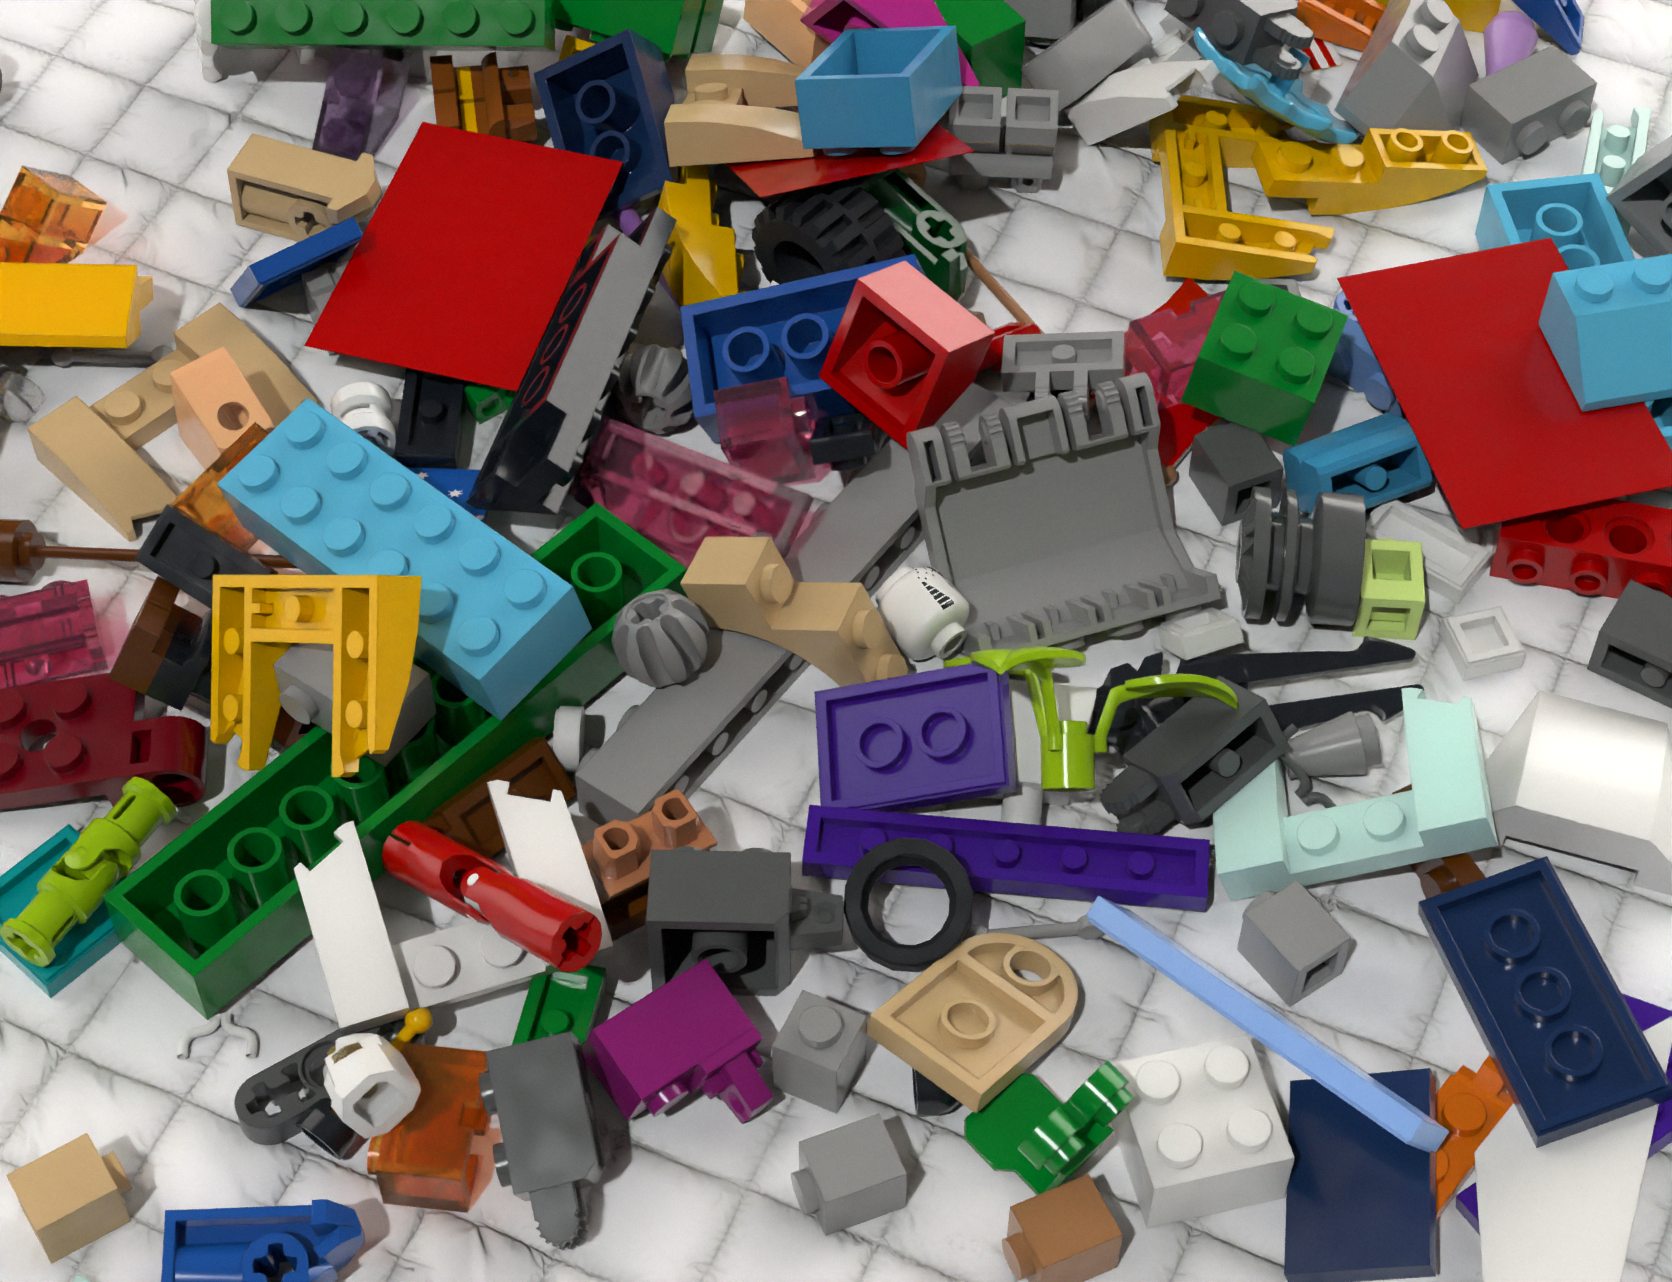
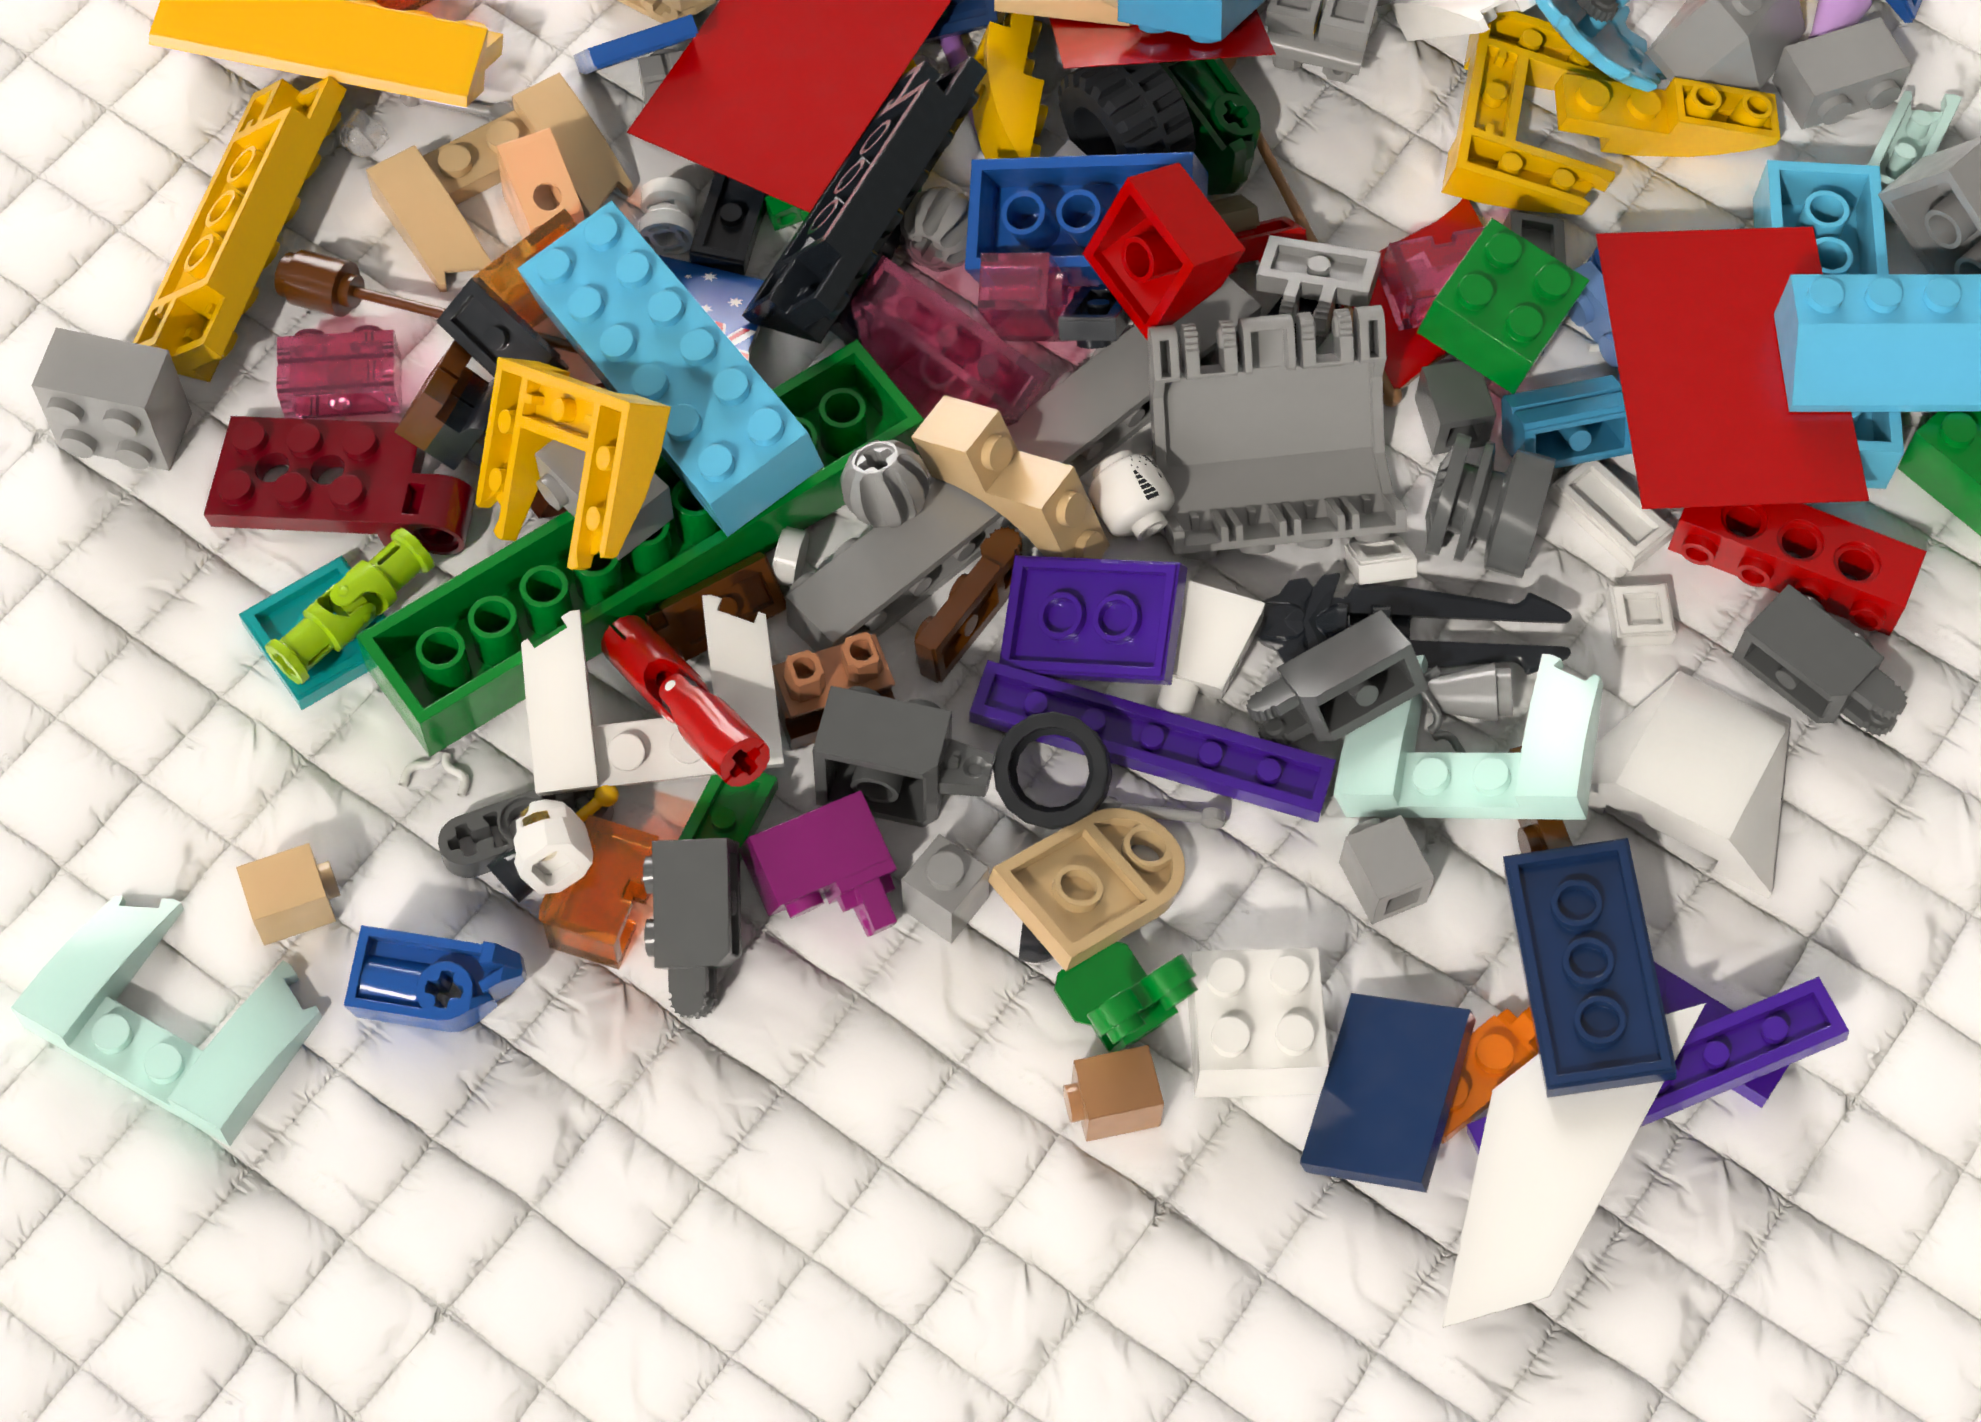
camera: 10 degrees right, 10 degrees up
light grey brick [791,1113,907,1236] -> none
lime plant [943,646,1238,792] -> none
light blue tile [1086,895,1449,1153] -> none
yellowish green brick [1352,538,1425,640] -> none
none -> reddish brown hinge [914,526,1023,683]

